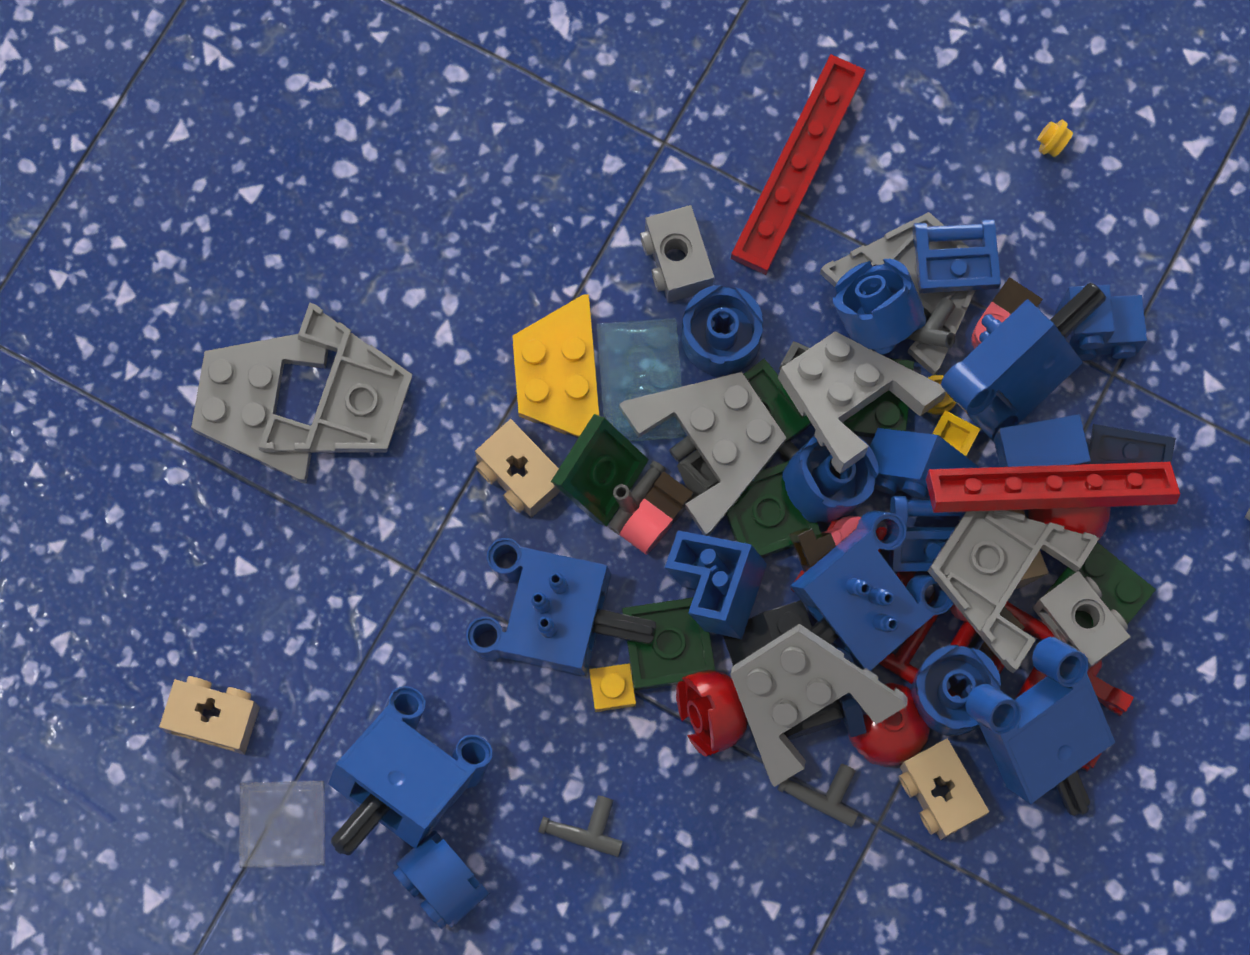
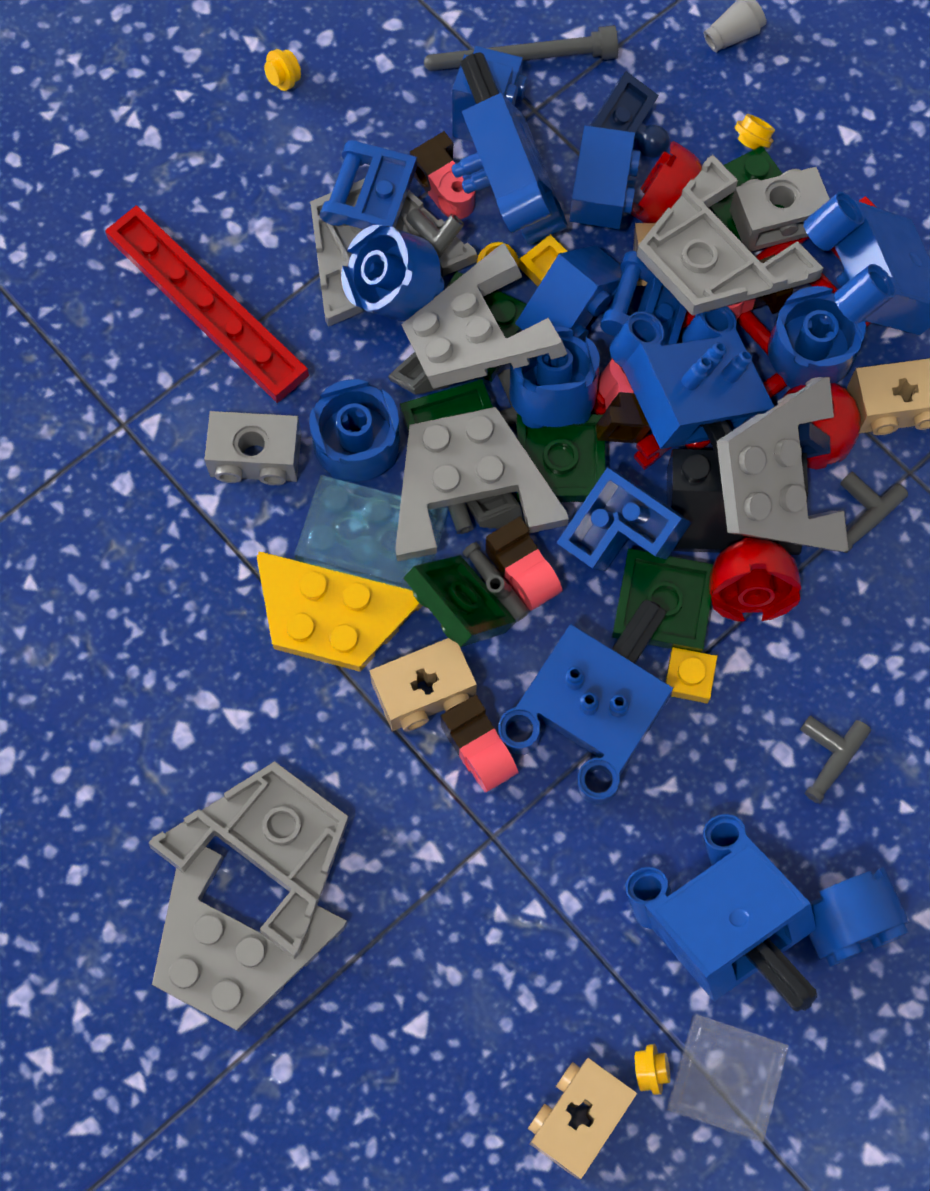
camera: 70 degrees left, 5 degrees down
red plate [926,462,1180,513] -> none
none -> dark grey piece [424,25,618,71]
none -> leg [440,694,518,792]
none -> yellow plate [635,1044,671,1095]
none -> yellow plate [734,114,775,150]

